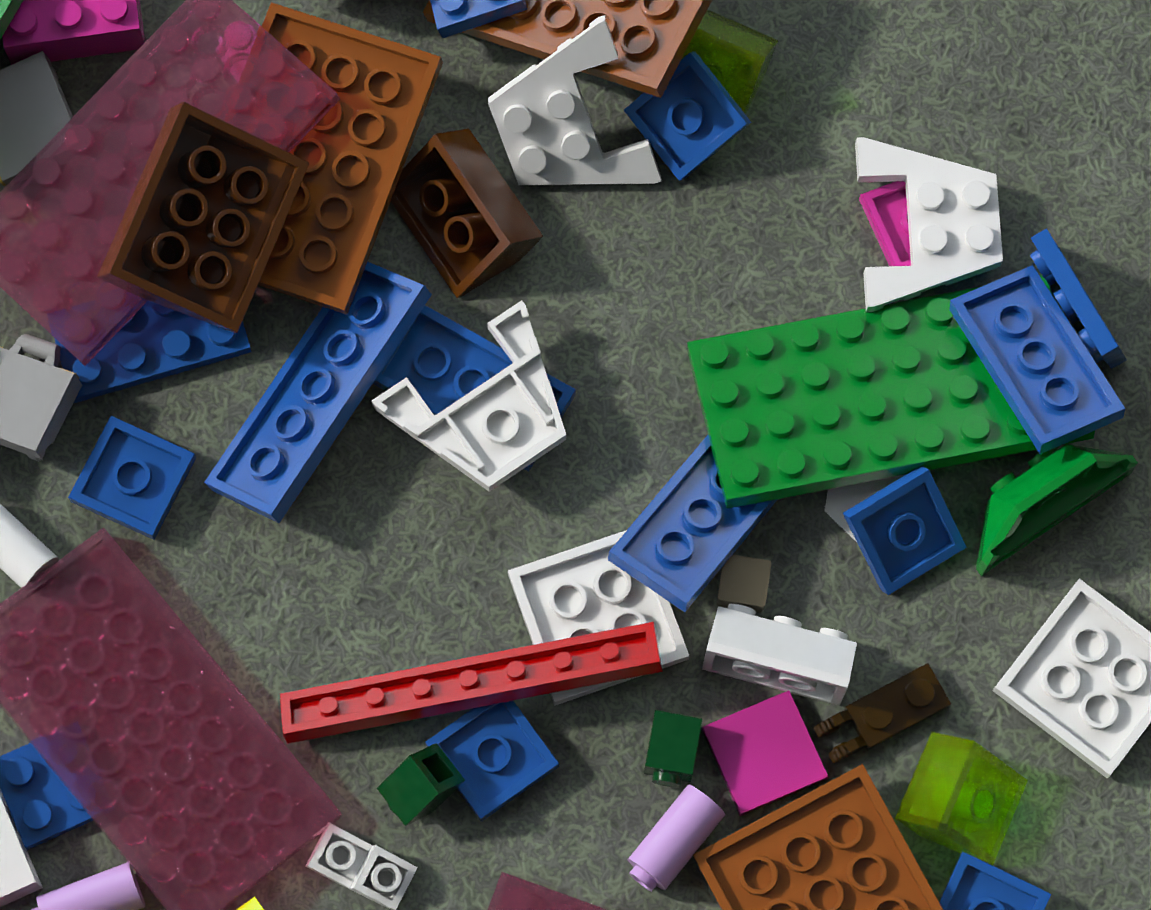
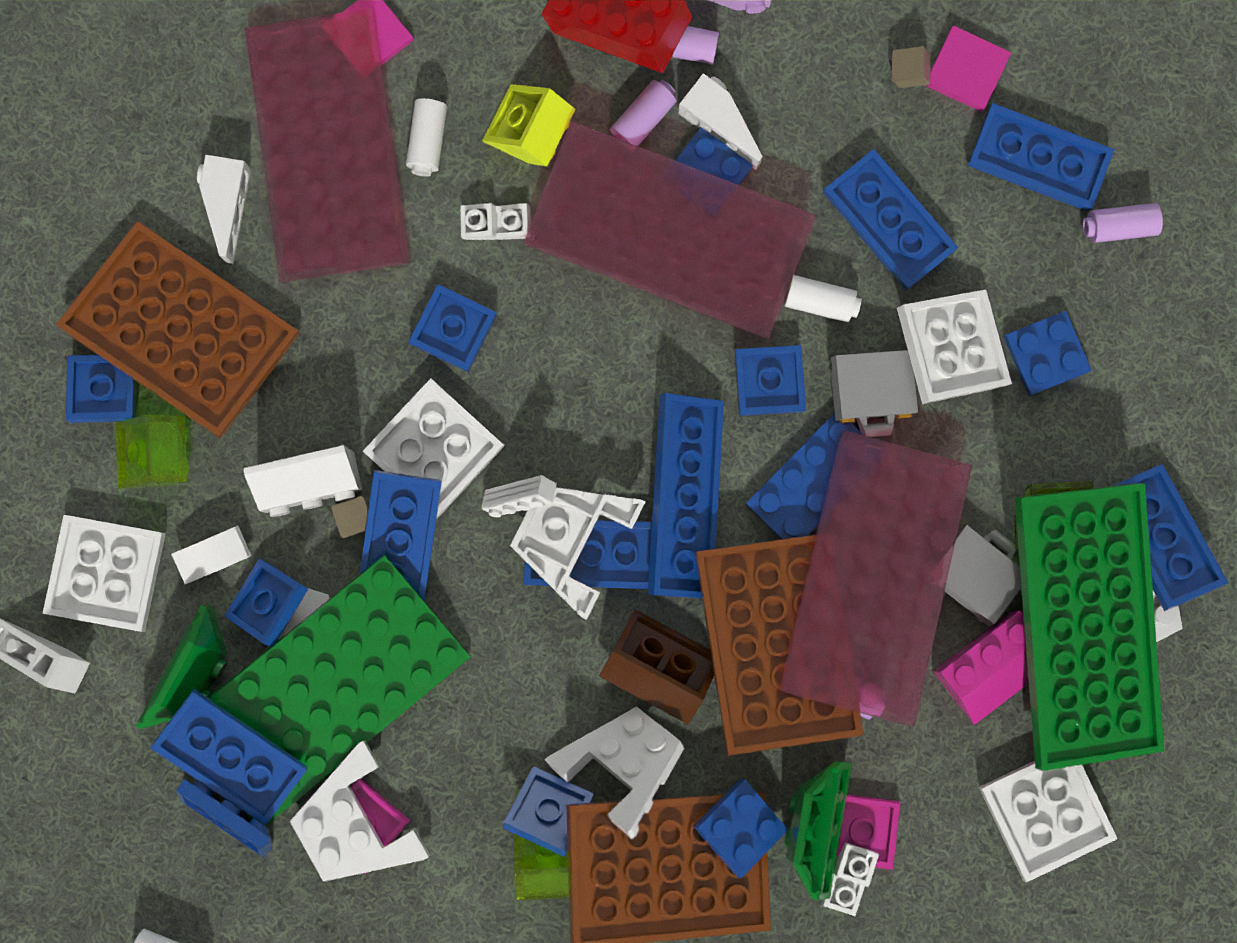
camera: 150 degrees right, 10 degrees up
reddish brown slope [97,102,309,333] -> none
red plate [280,622,663,744] -> none
dark green brick [377,743,465,826] -> none
lavender brick [627,785,725,892] -> none
dark green brick [644,710,702,787] -> none
dark pink tile [702,690,828,816] -> none
dark brown hinge [814,663,951,763] -> none
none -> white slope [172,526,251,584]
none -> white piece [481,475,557,517]

